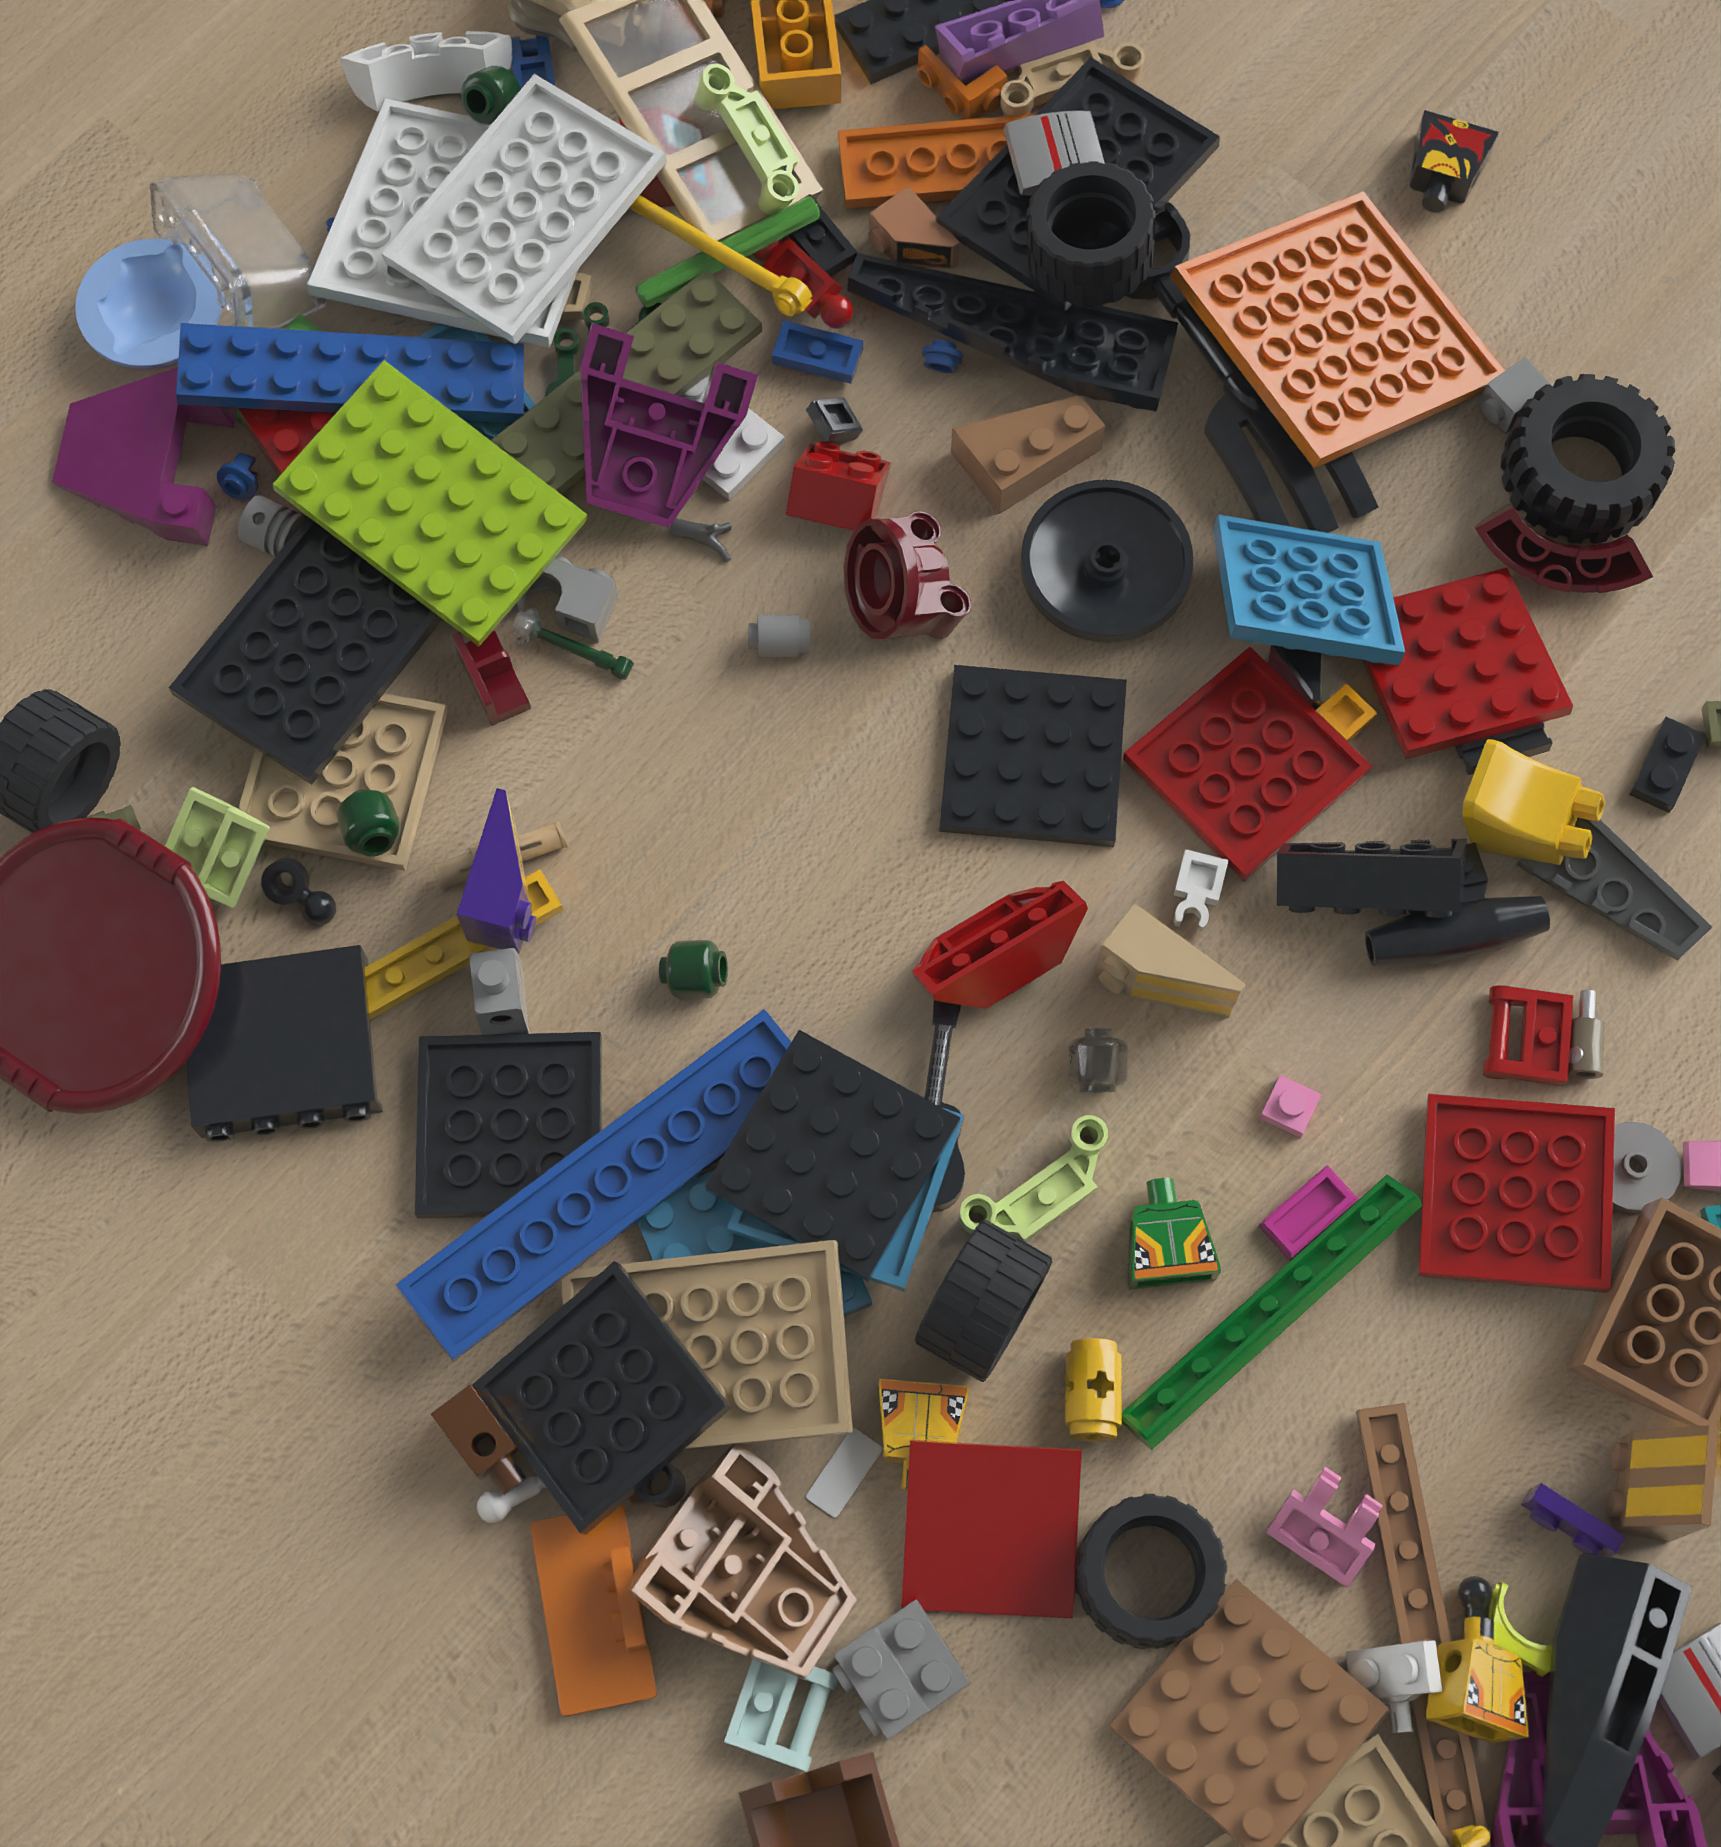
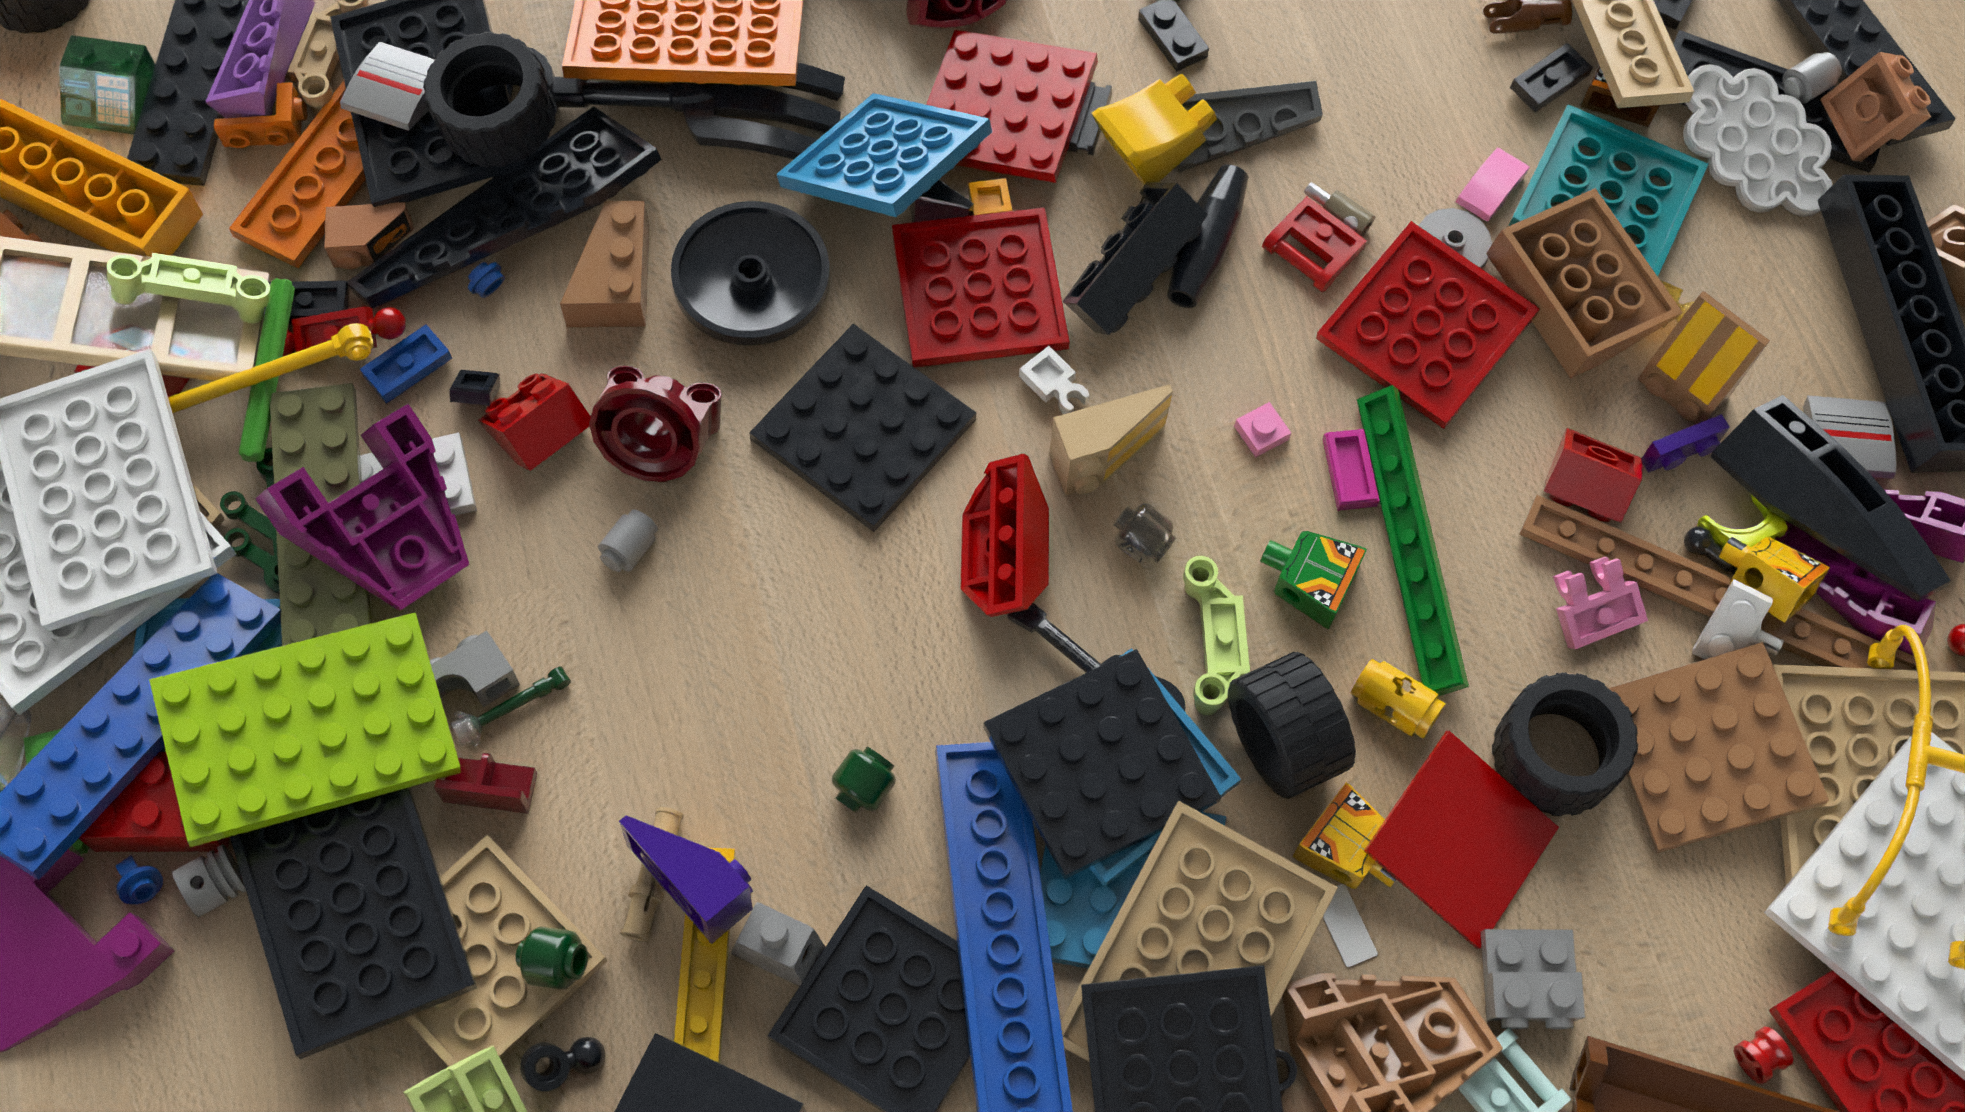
camera: 60 degrees left, 5 degrees down
dark grey bar [671,518,732,562] -> none
none -> red slope [1544,428,1642,523]

